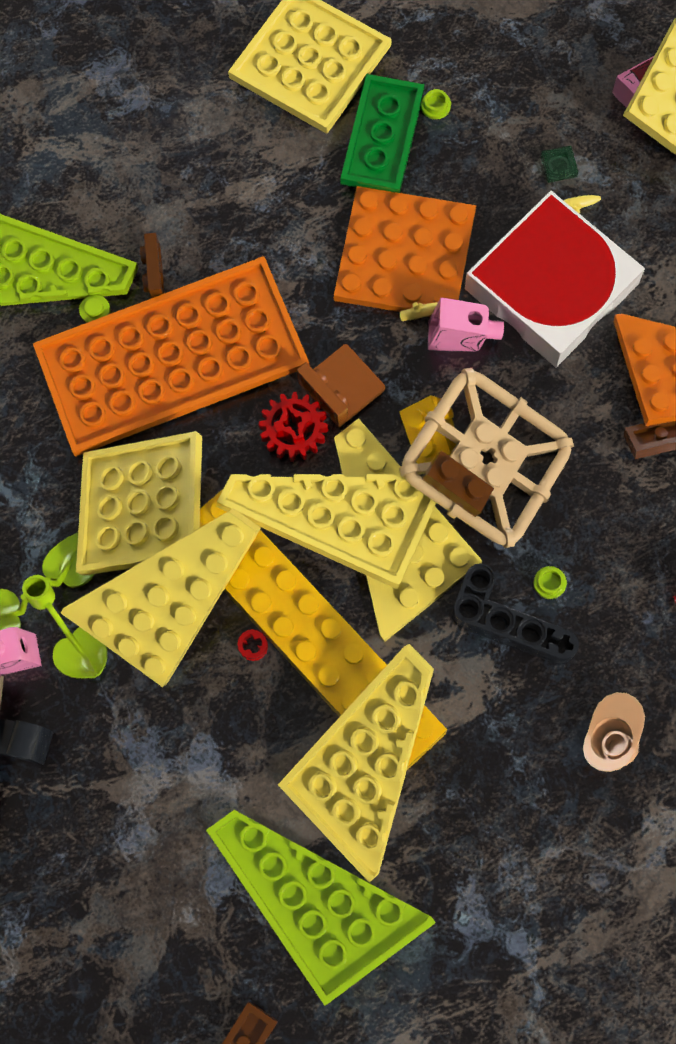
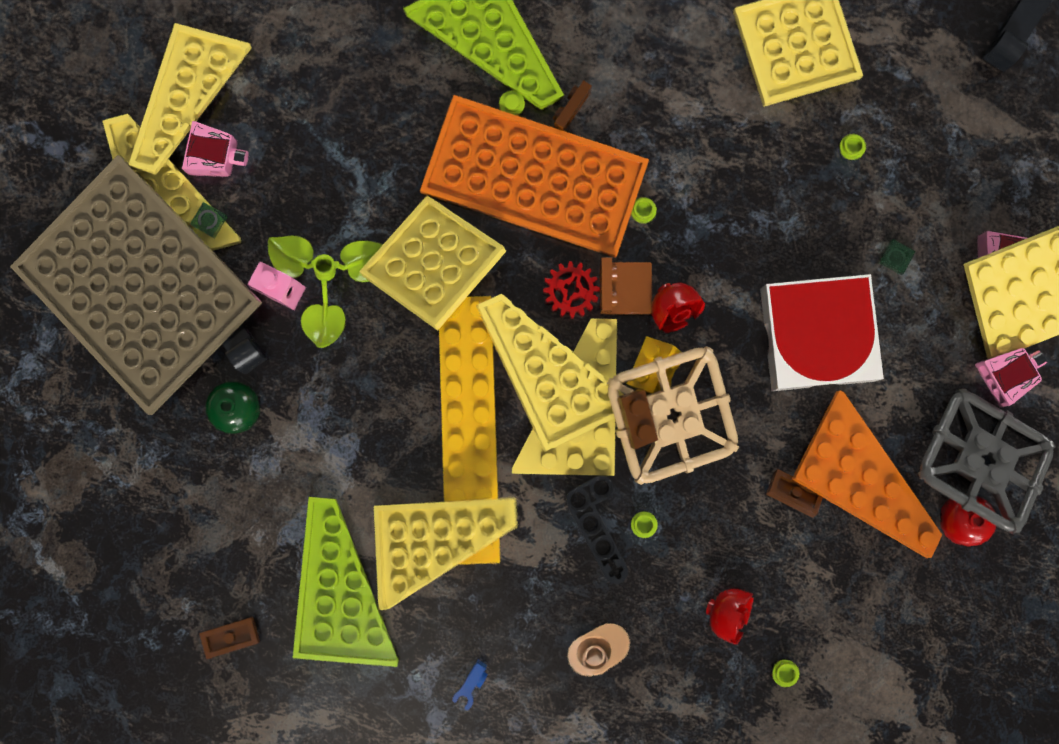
camera: 30 degrees right, 10 degrees up
light yellow wing [61,508,261,687] -> none
red bush [237,629,268,661] -> none
orange plate [334,186,476,317] -> none
green plate [340,74,425,193] -> none
light yellow helmet [400,302,438,321] -> none
bright pink torso [428,298,504,351] -> none
light yellow helmet [563,195,601,213] -> none
none -> dark green cylinder [205,382,260,434]
none -> blue plate [453,660,488,710]
none -> lime plate [631,197,656,223]
none -> red cylinder [651,283,705,333]

